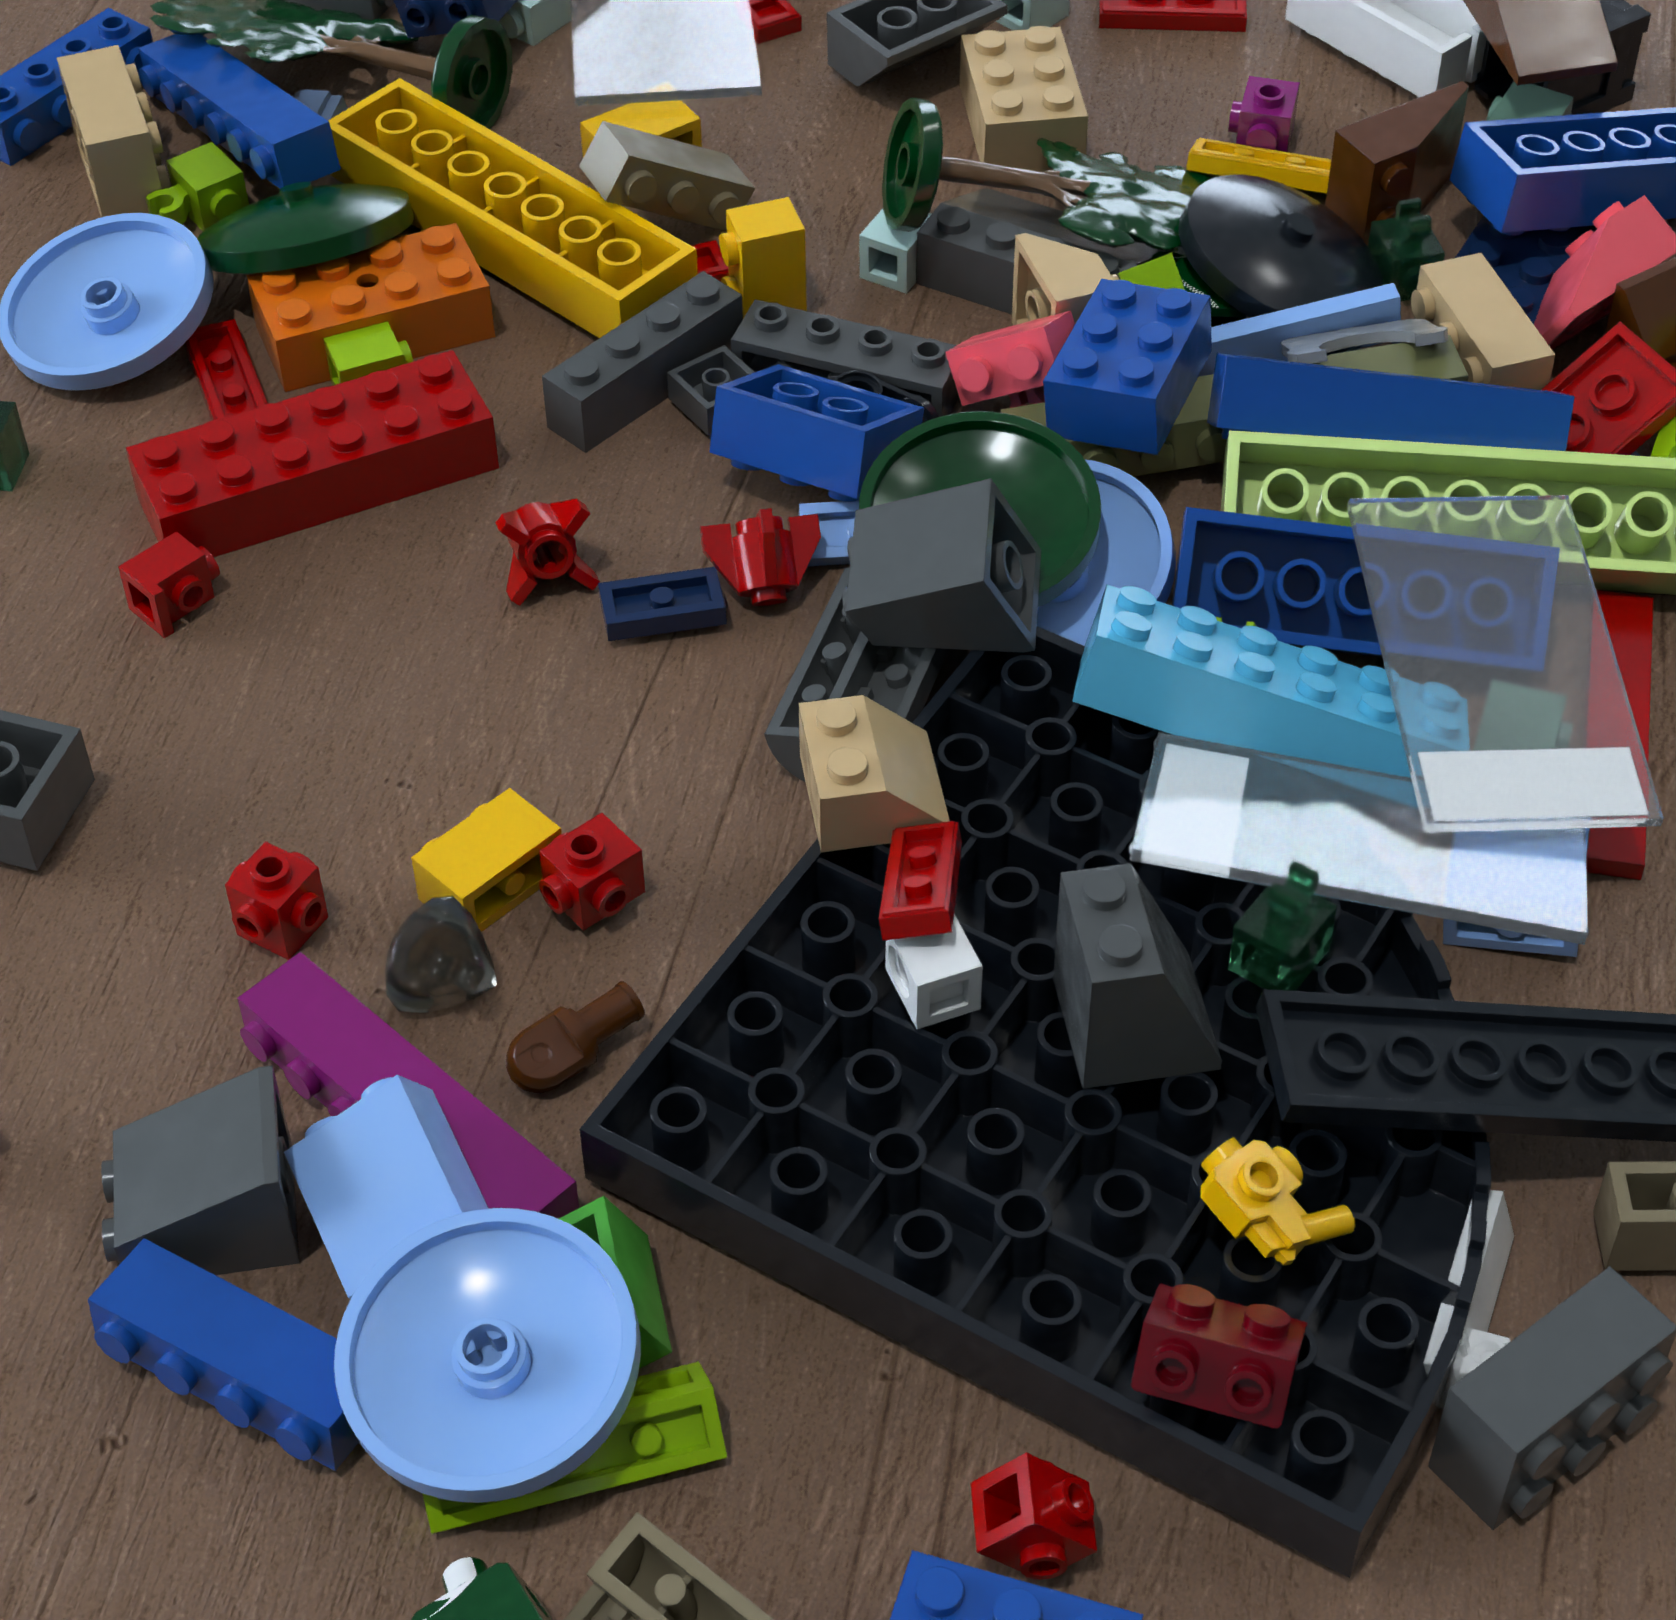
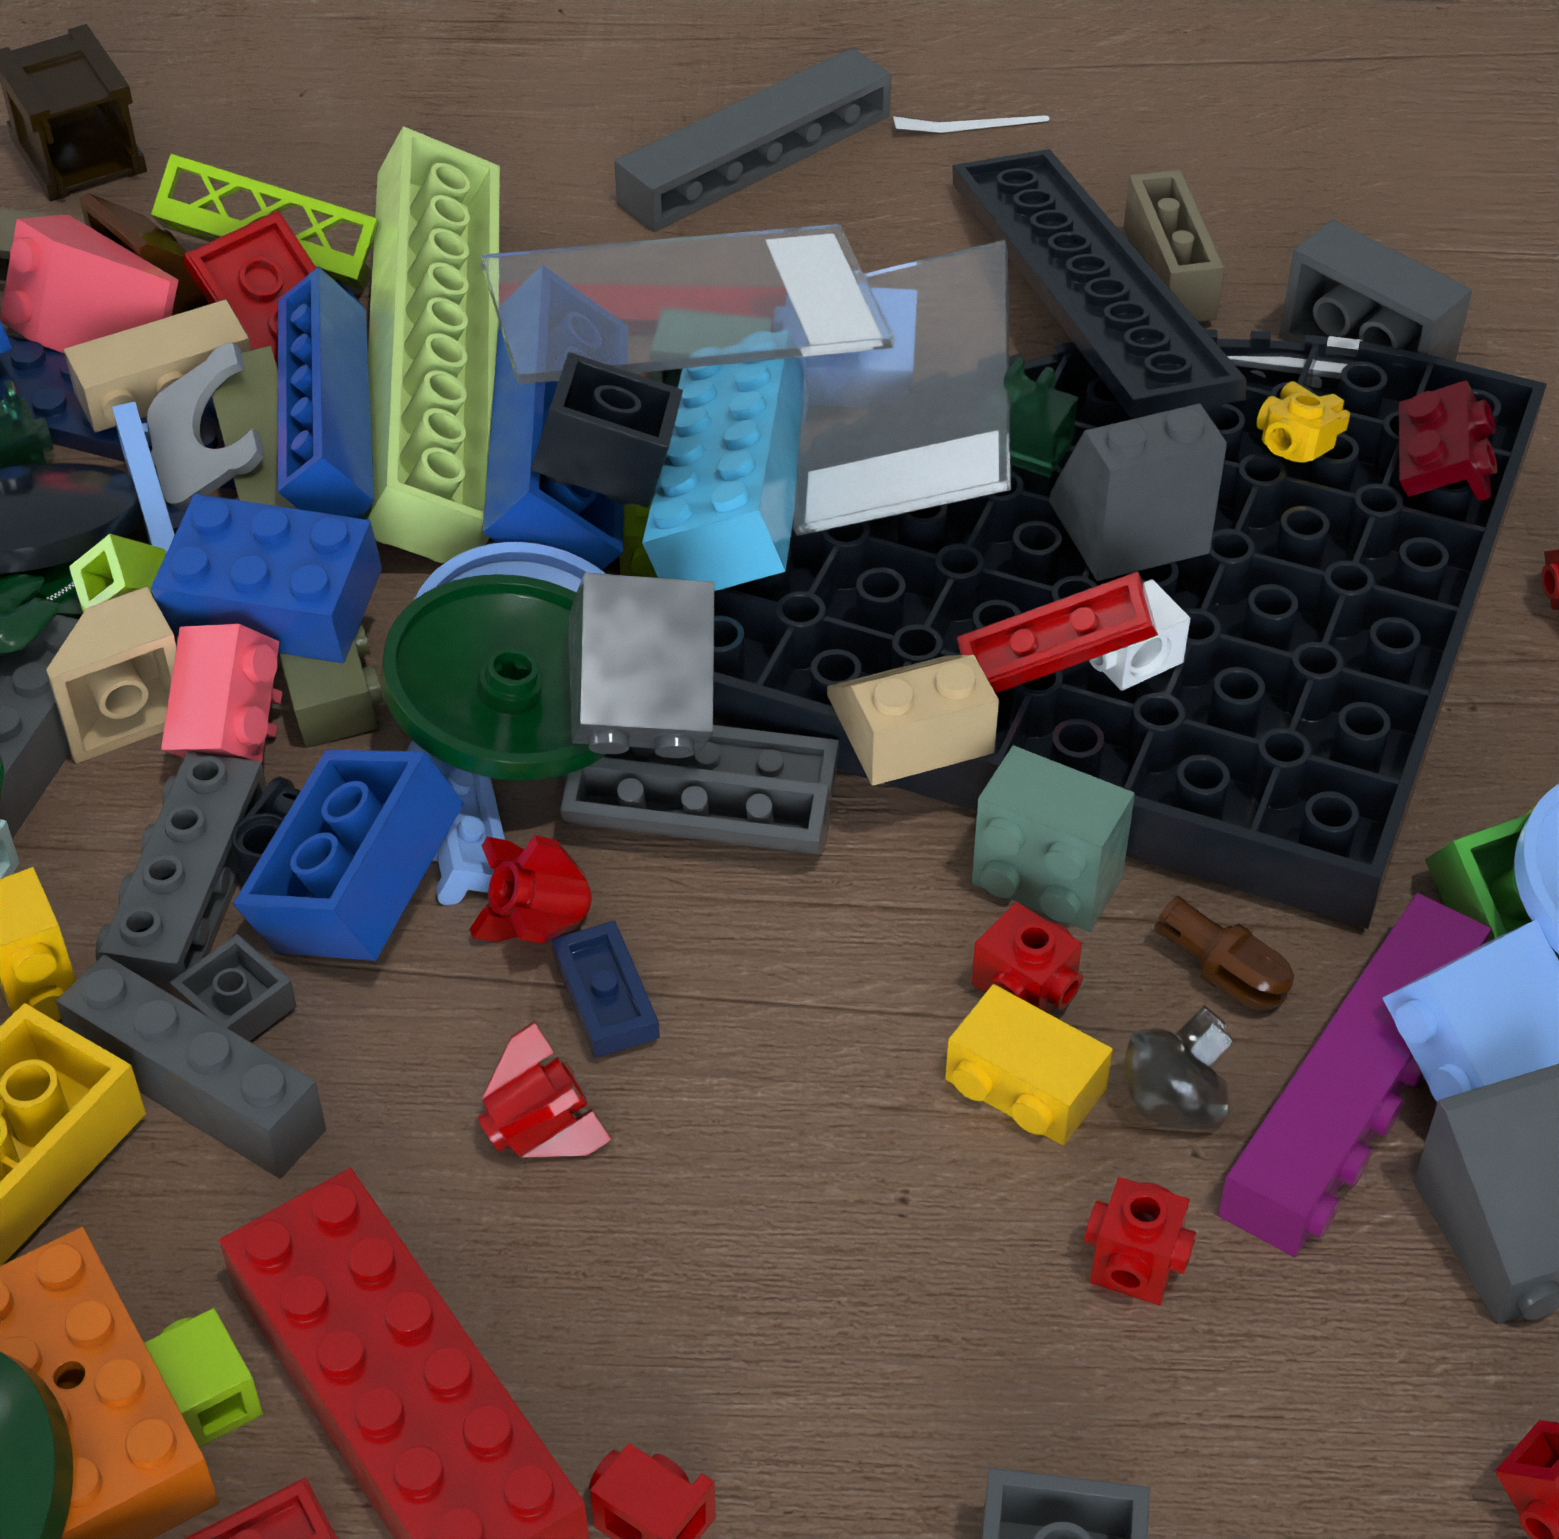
camera: 100 degrees left, 0 degrees up
none -> black brick [531,352,683,508]
none -> sand green brick [971,745,1135,932]

